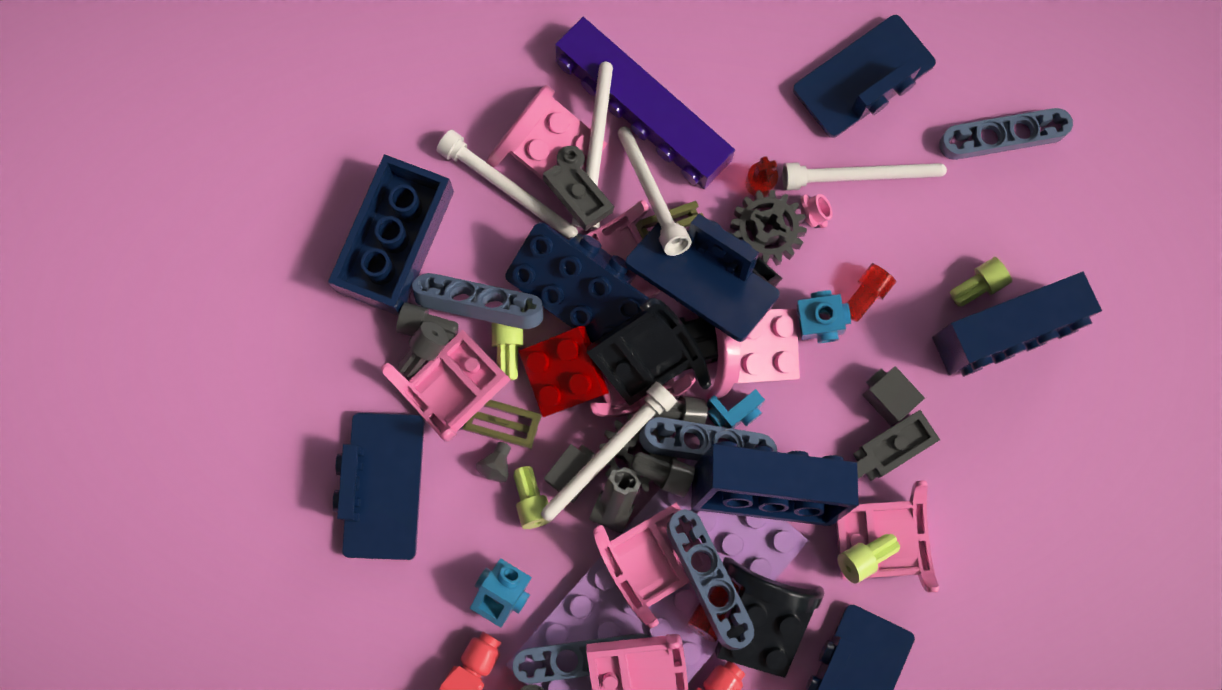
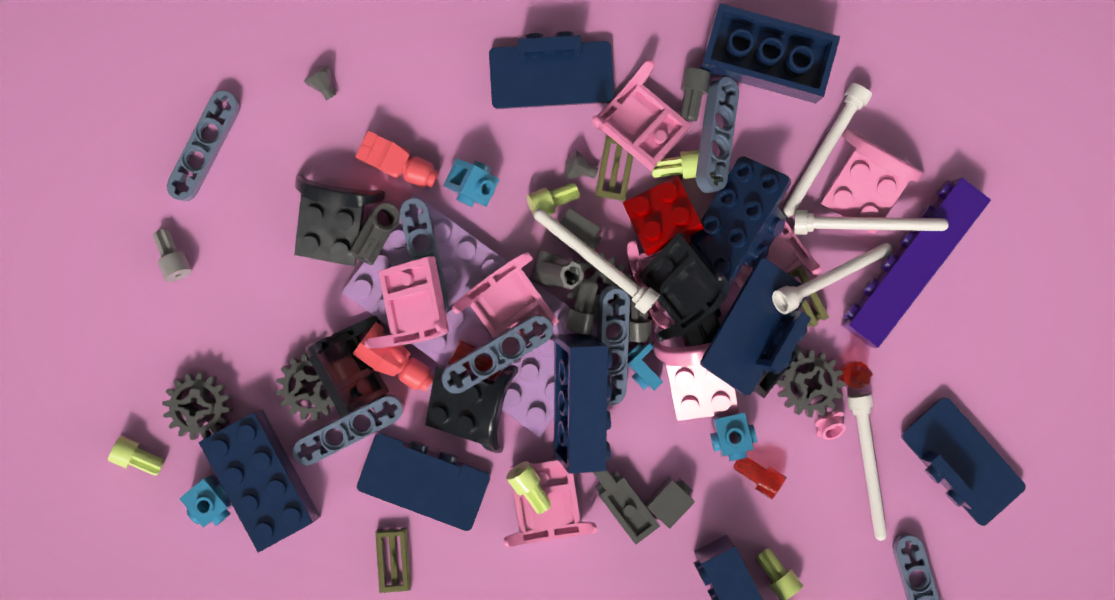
camera: 90 degrees right, 10 degrees up
dark grey piece [398,321,449,377] -> none
dark grey hinge [543,146,614,231] -> none

